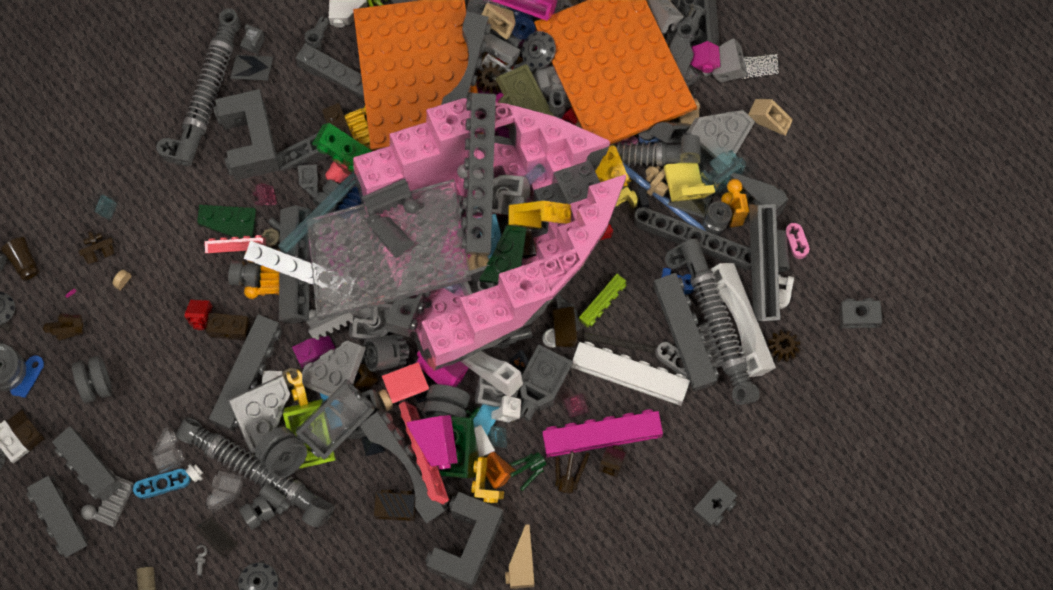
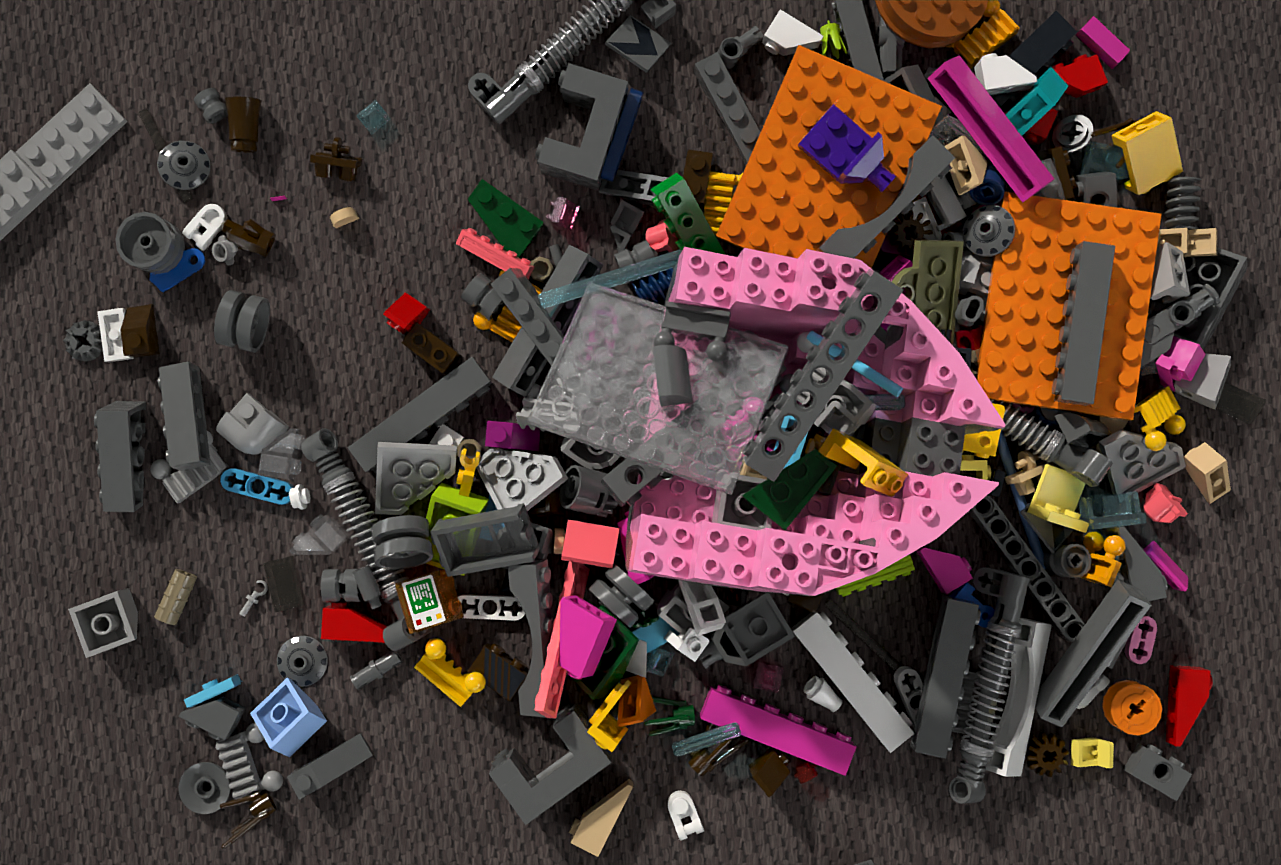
camera: 30 degrees right, 15 degrees up
none -> white plate [182,204,227,251]
none -> light grey plate [212,235,238,265]
none -> light grey brick [216,393,290,455]
none -> red slope [321,602,388,643]
none -> dark grey pin [350,650,403,690]
none -> slope [395,569,464,634]
none -> yellow gear [414,638,486,707]
none -> white beam [452,594,525,620]
none -> dark blue beam [601,88,644,182]
none -> white plate [667,790,704,841]
none -> clear light blue axle [672,722,741,756]
none -> clear red plate [794,761,818,784]
none -> dark purple plate [798,104,896,192]
none -> white cone [804,676,842,712]
none -> medium azure bar [806,330,903,397]
none -> dark pink slope [916,547,973,594]
none -> dark grey brick [1052,241,1115,406]
none -> light yellow bracket [1071,738,1114,768]
none -> orange piece [1102,680,1162,736]
none -> yellow gear [1134,386,1186,451]
none -> dark pink slope [1143,541,1188,592]
none -> coral piece [1144,483,1188,523]
none -> dark pink piece [1155,354,1176,392]
none -> red slope [1166,665,1213,747]

